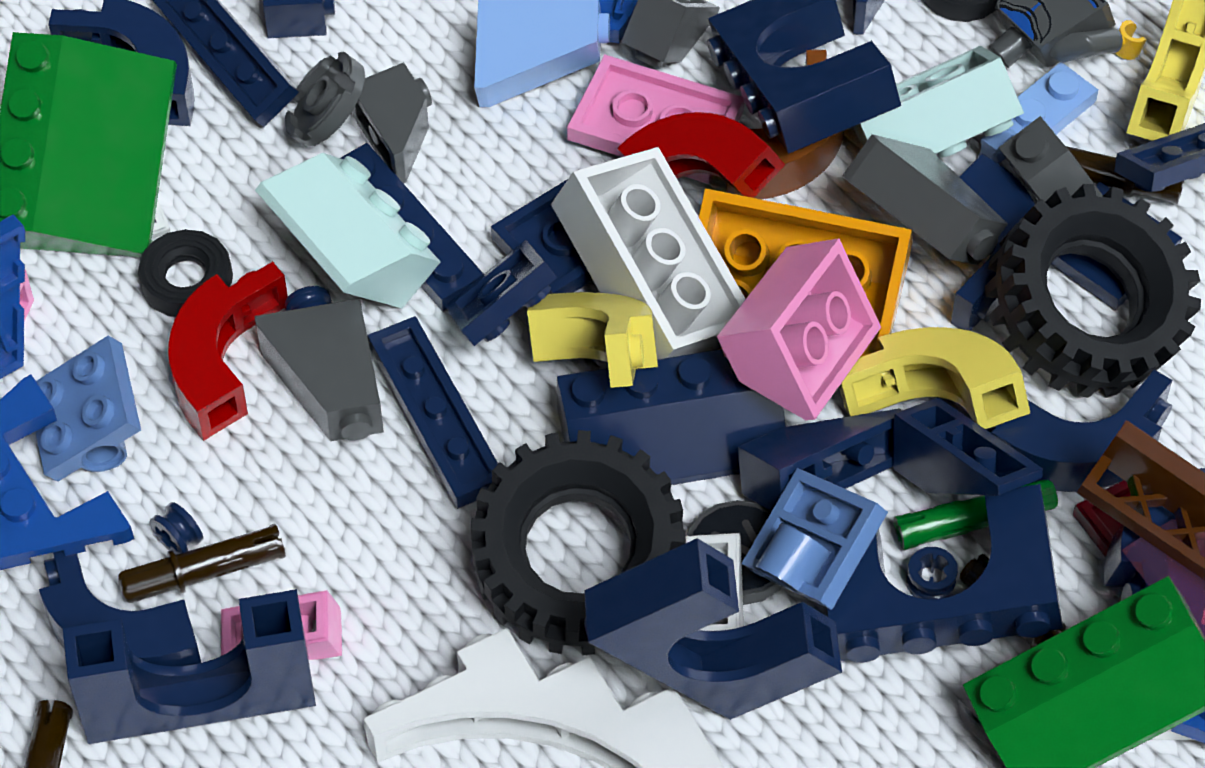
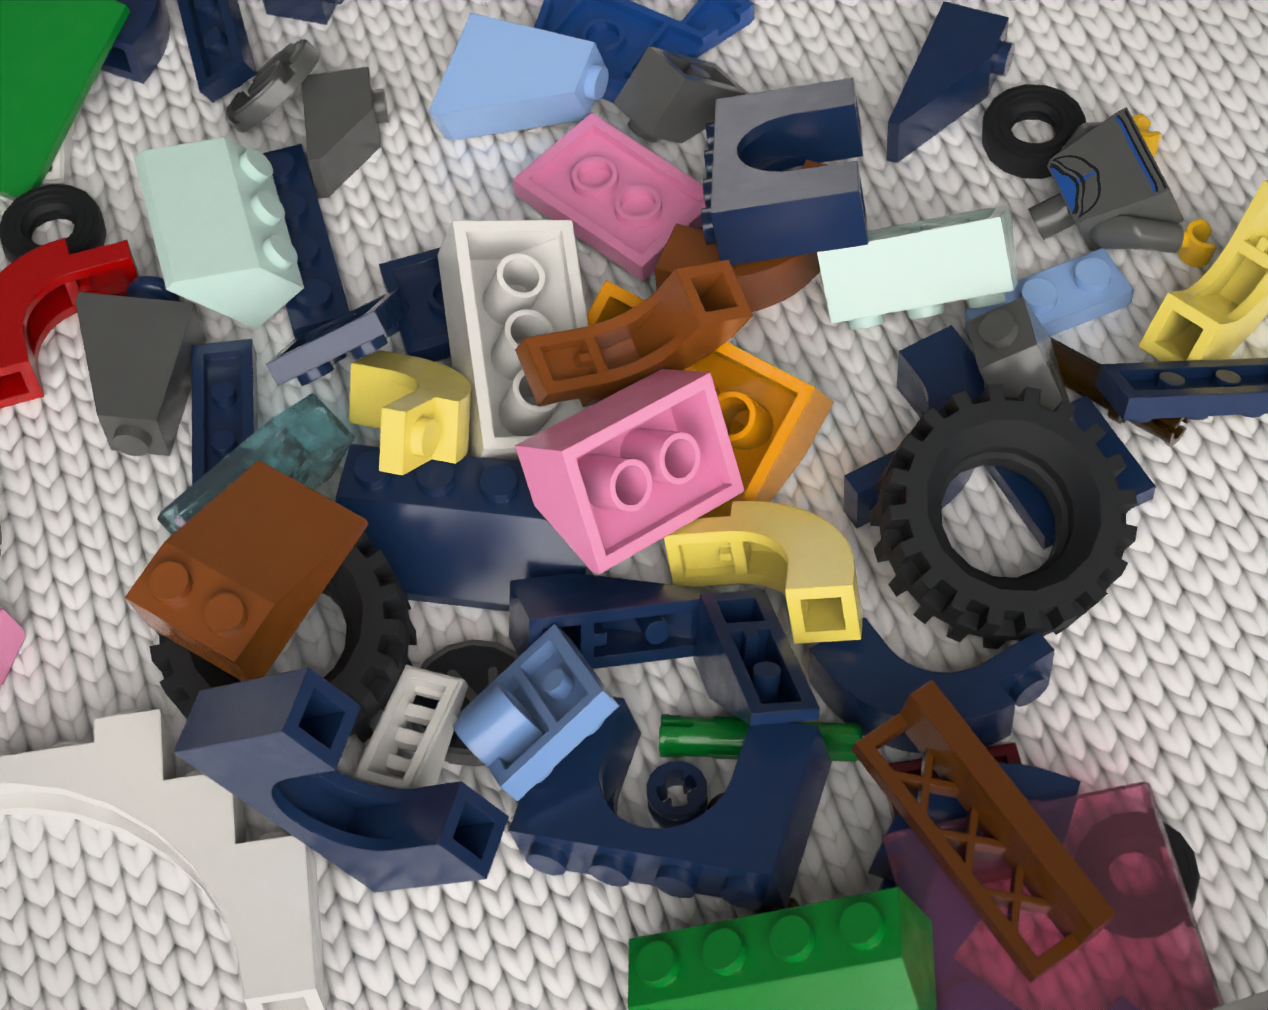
camera: 25 degrees right, 0 degrees up
red arch [617,112,785,198] -> none
dark grey slope [843,134,1008,265] -> none
none -> dark orange slope [124,460,369,681]
none -> clear light blue slope [157,393,355,535]
none -> dark orange arch [515,260,753,407]

